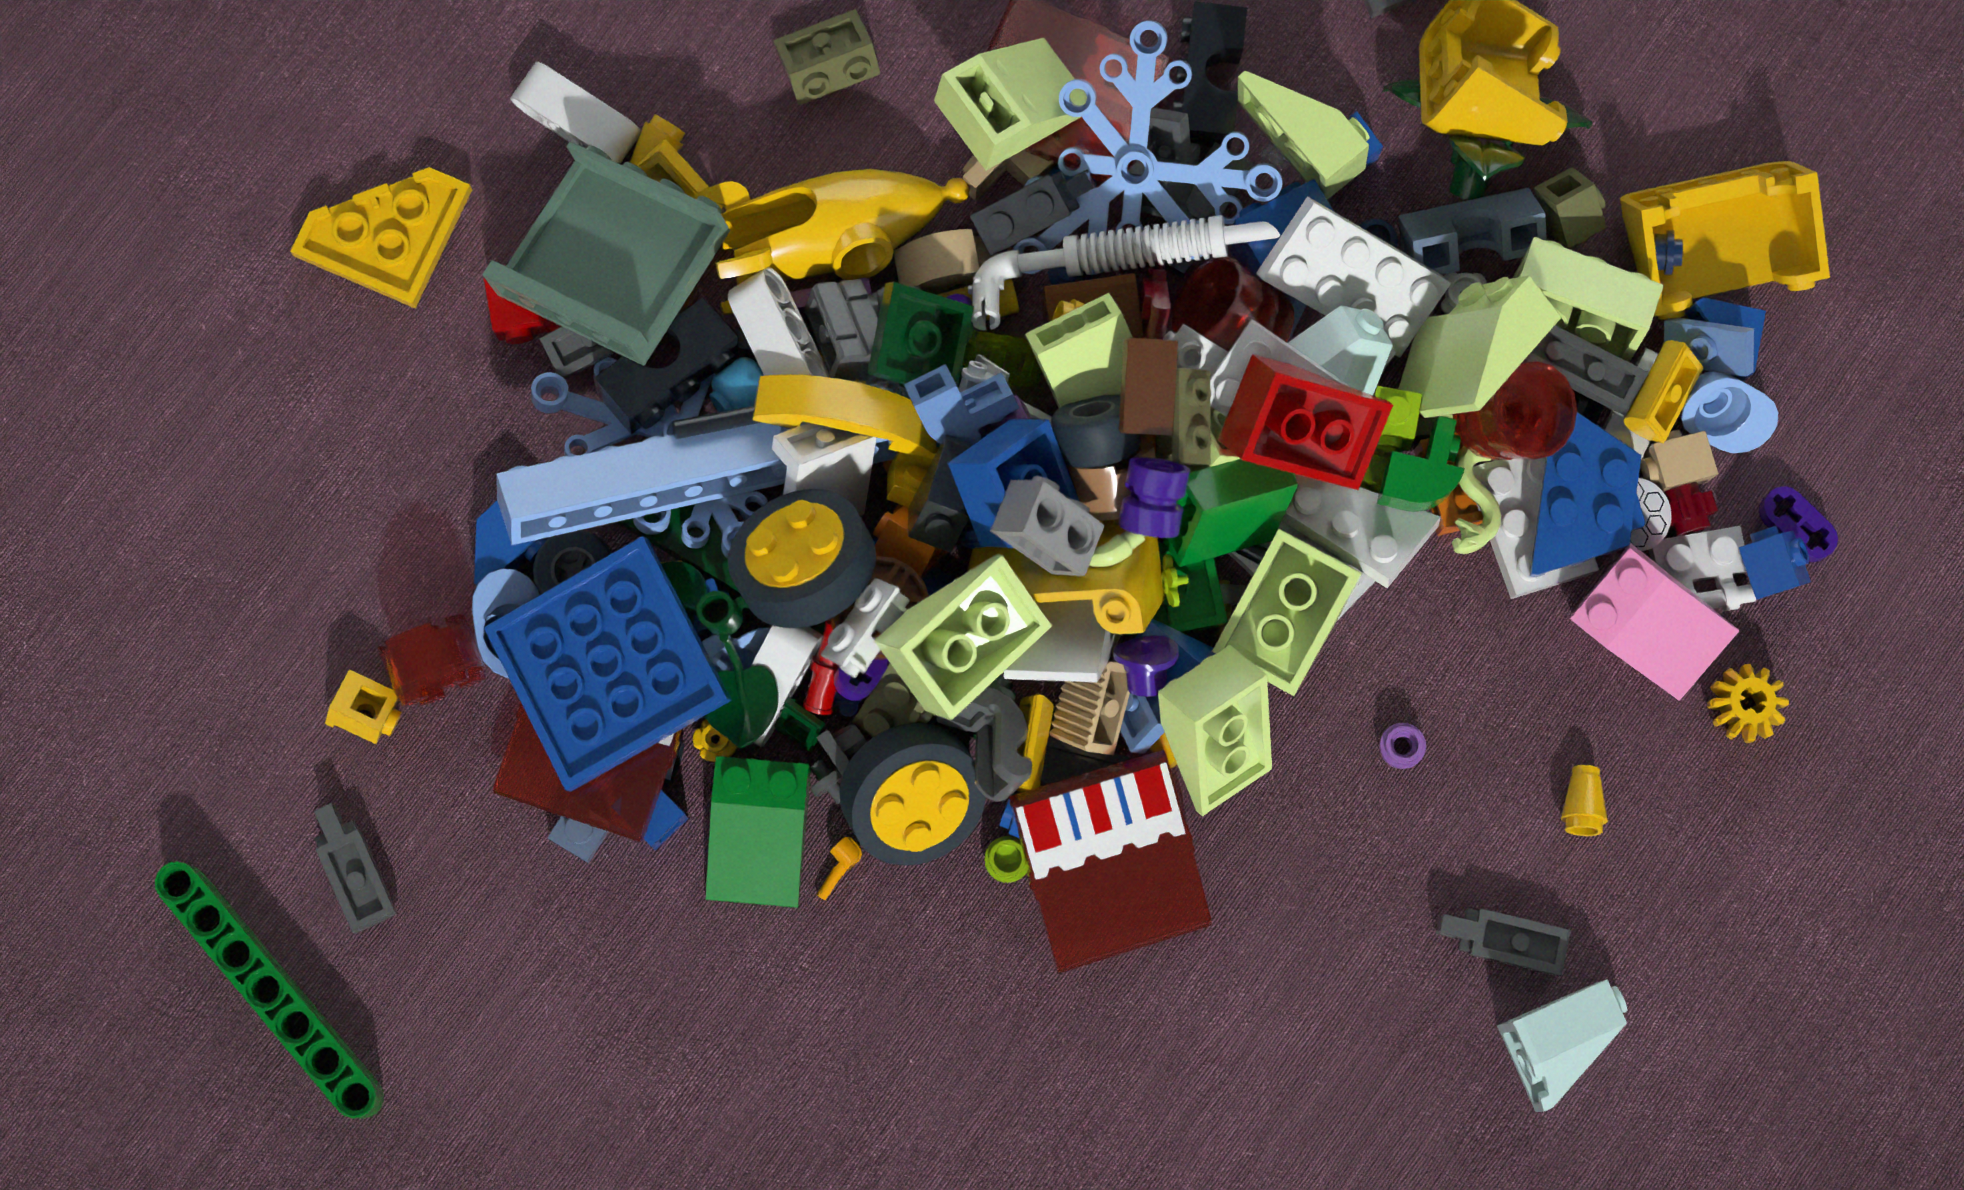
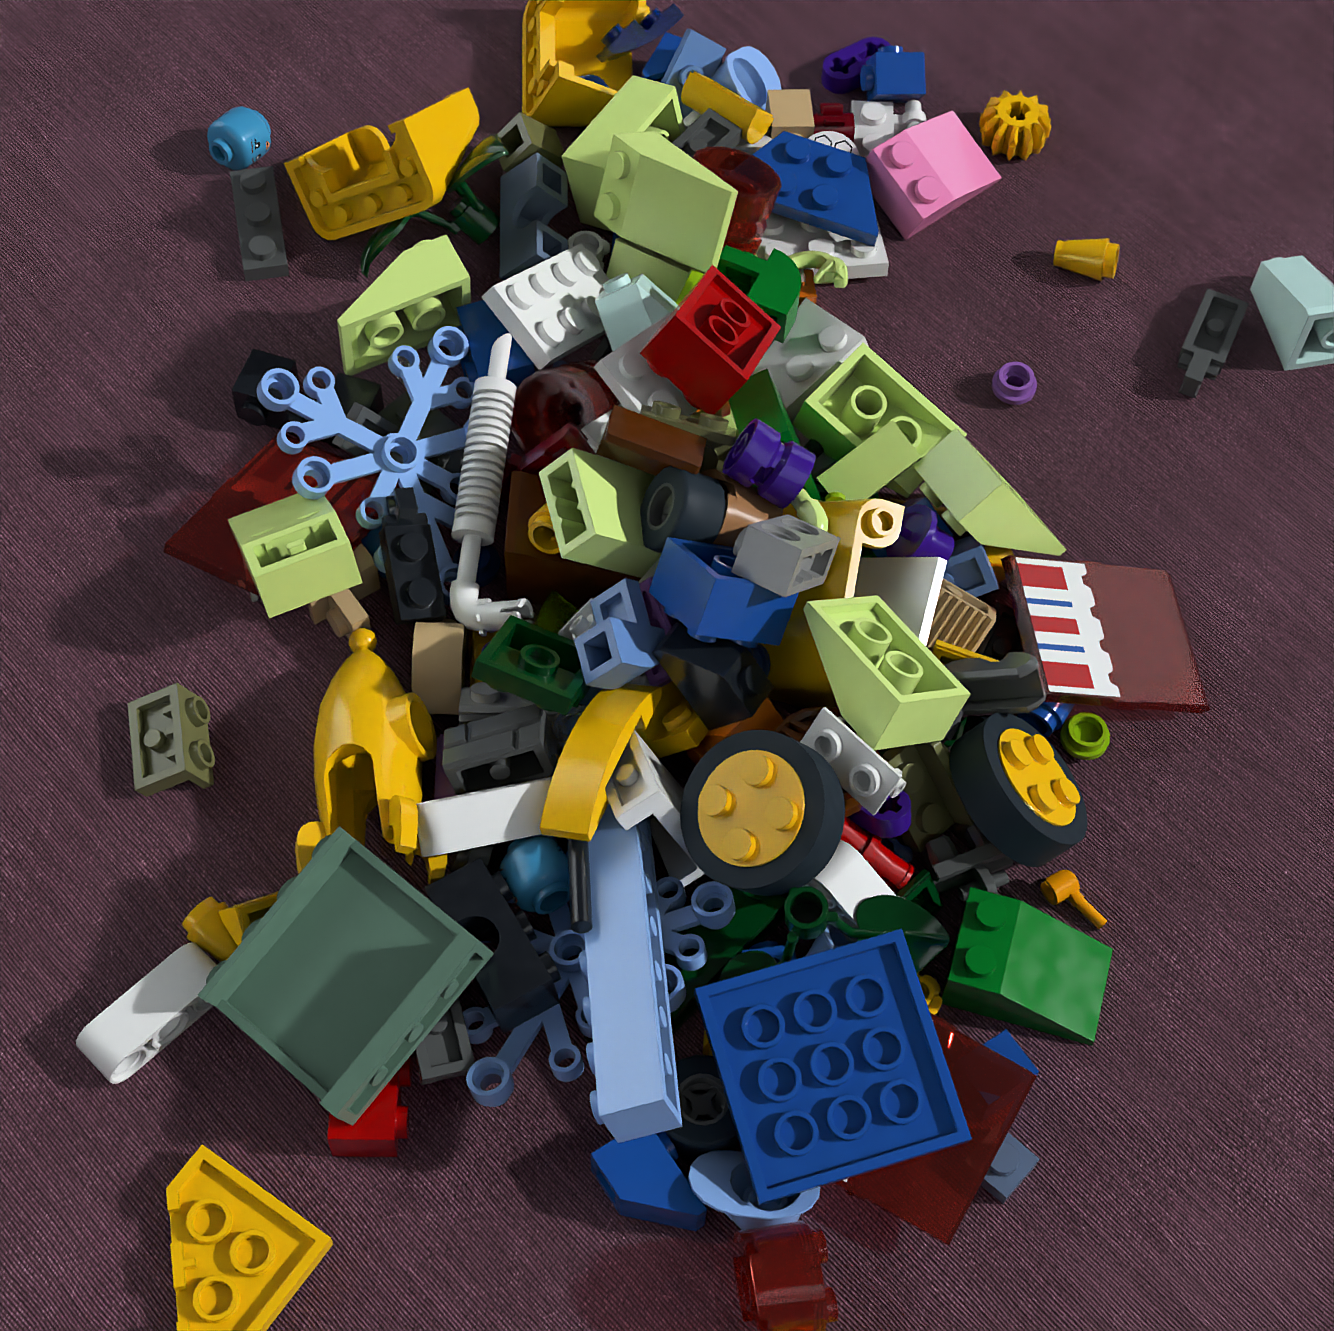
camera: 80 degrees left, 20 degrees down
none -> clear blue slope [596,3,684,62]
none -> yellowish green tile [817,419,922,500]

